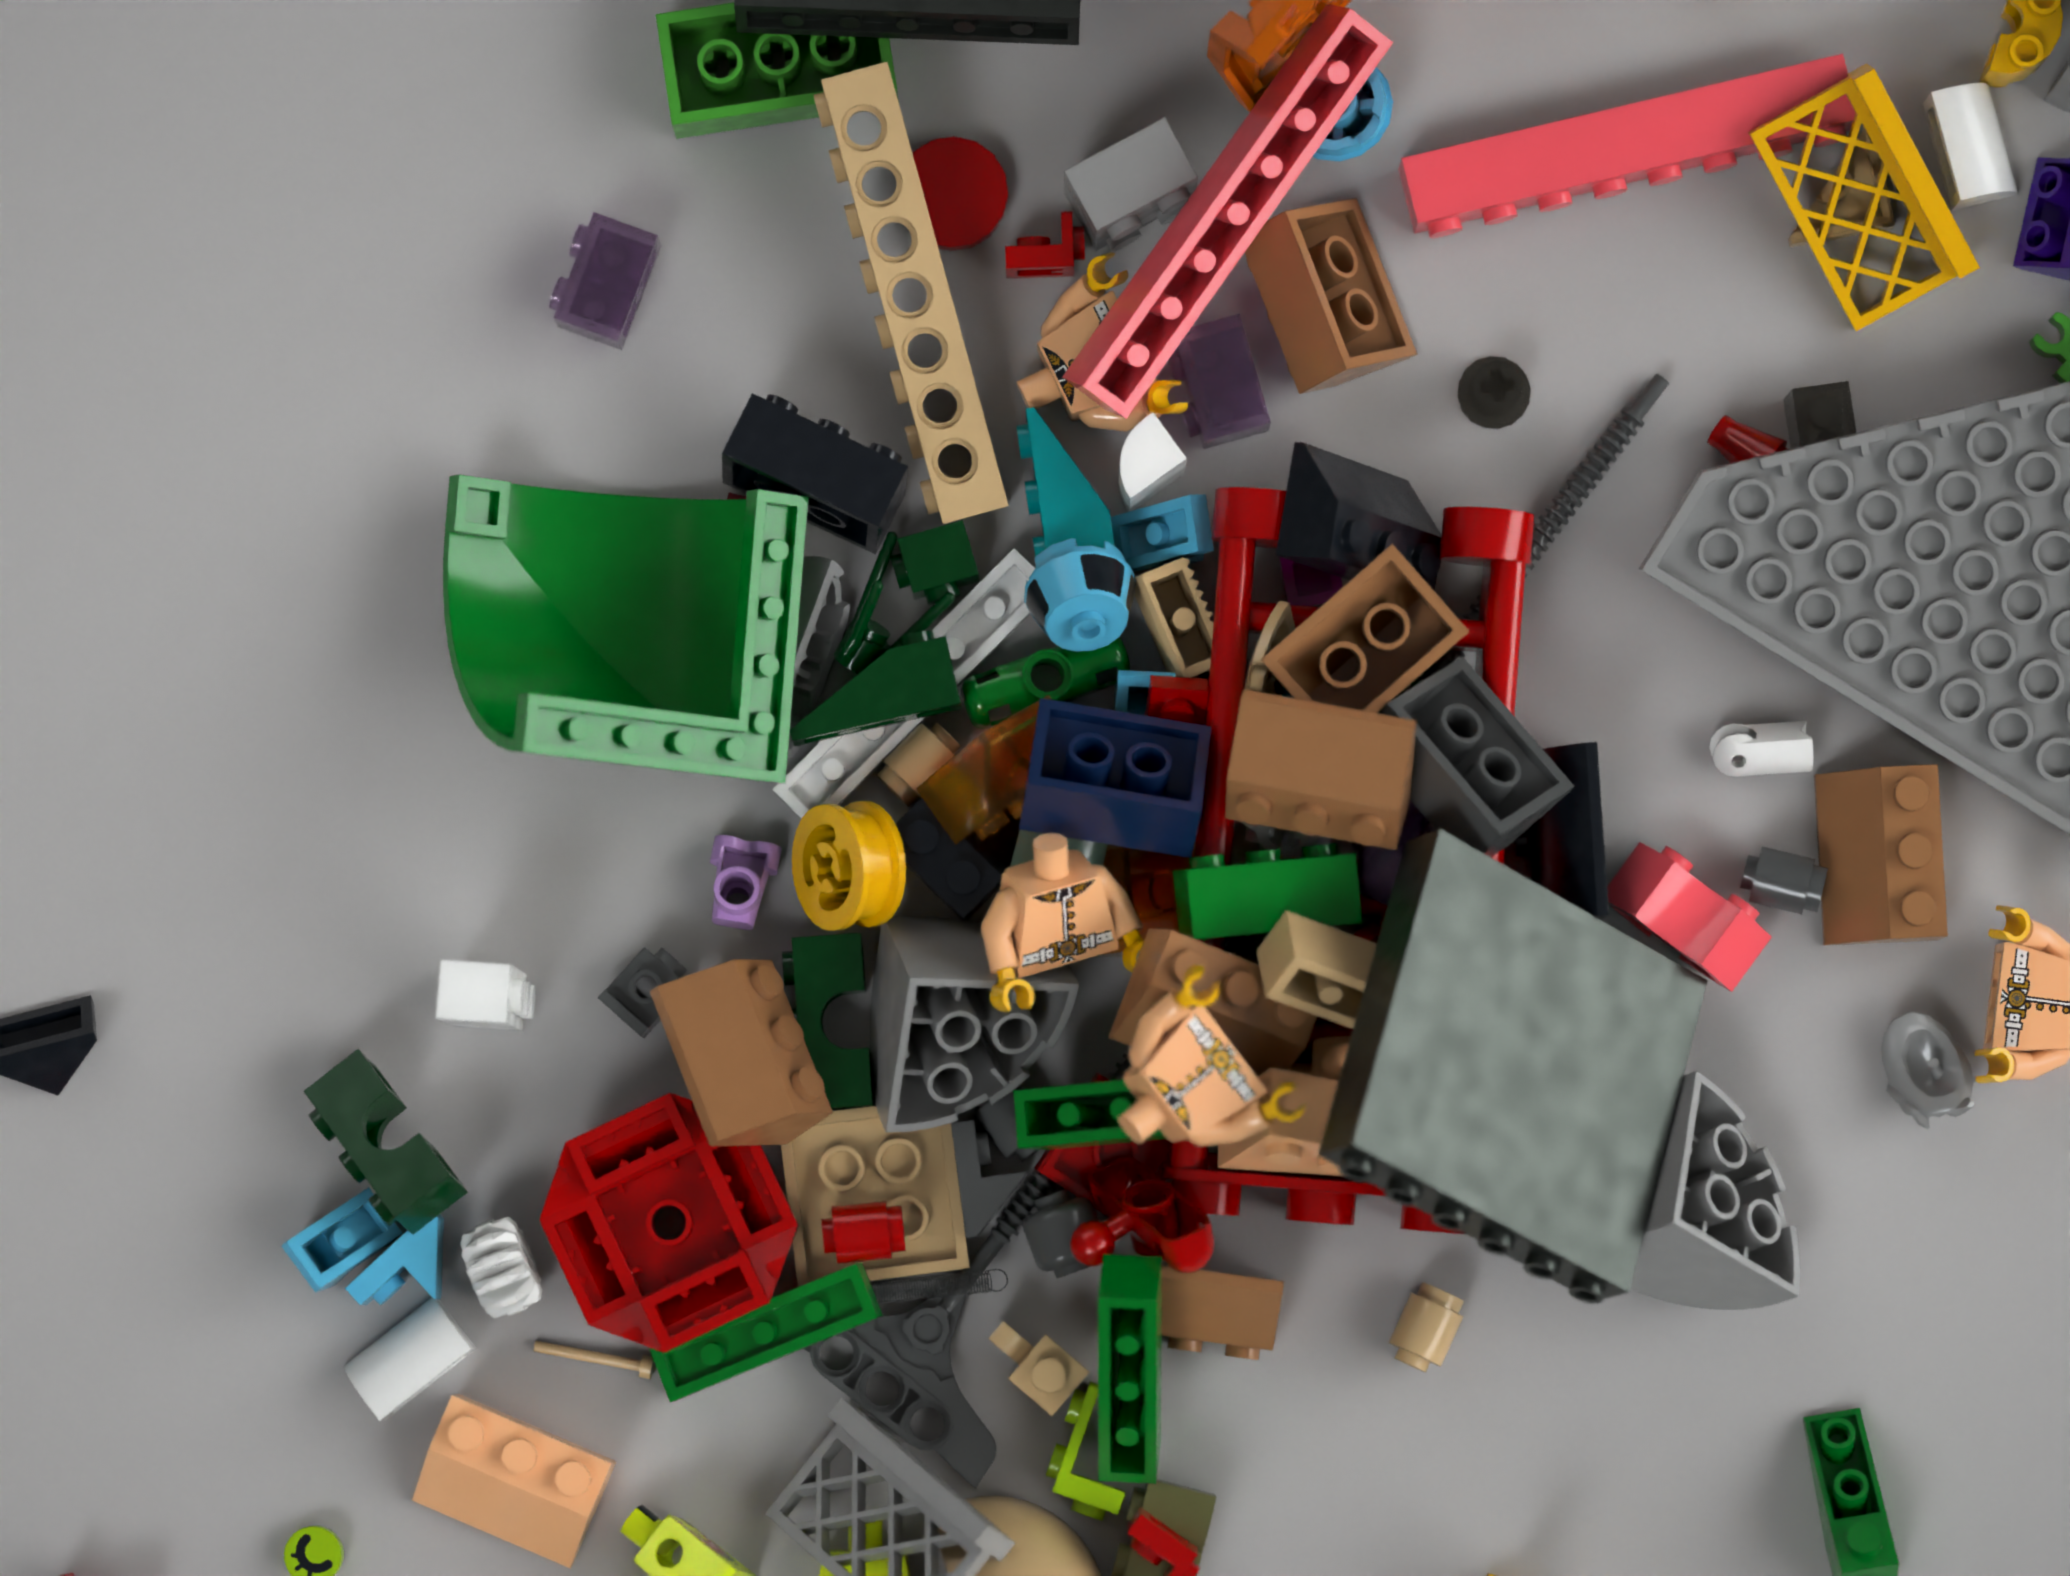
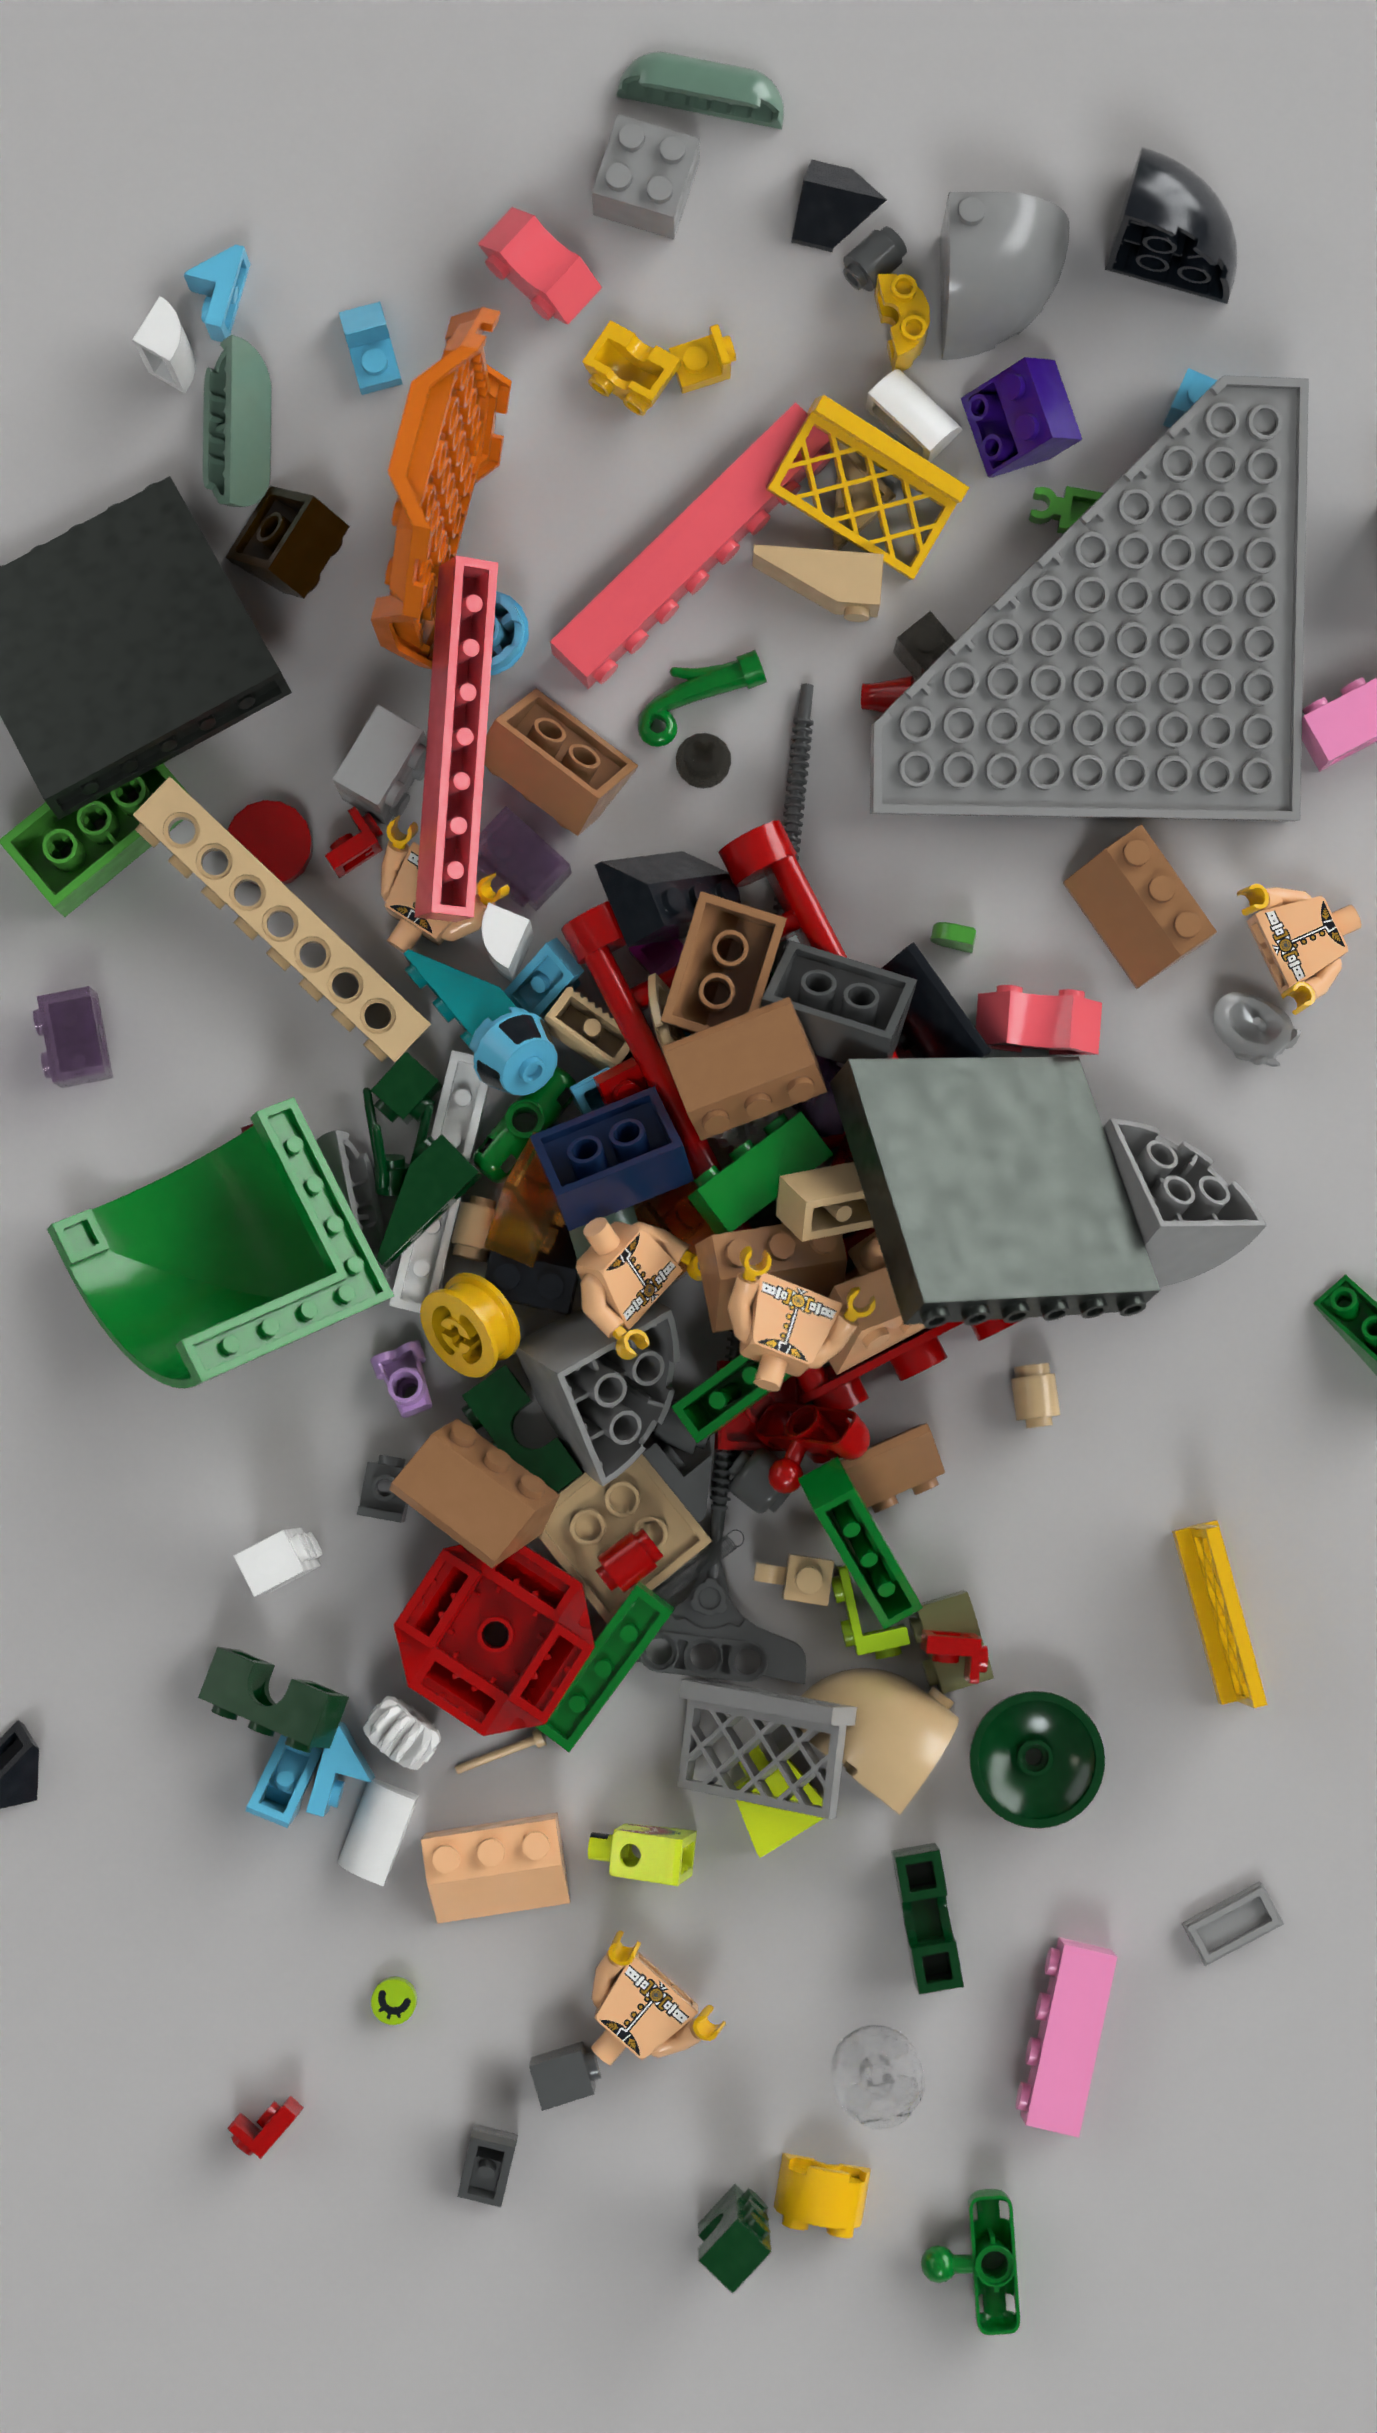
camera: 35 degrees left, 0 degrees up
black brick [722,393,908,555] -> none
white piece [1709,721,1813,777] -> none
dark grey brick [1740,846,1828,915] -> none
none -> green plant [637,650,767,747]
none -> tan slope [752,544,884,622]
none -> bright green tile [930,922,976,953]

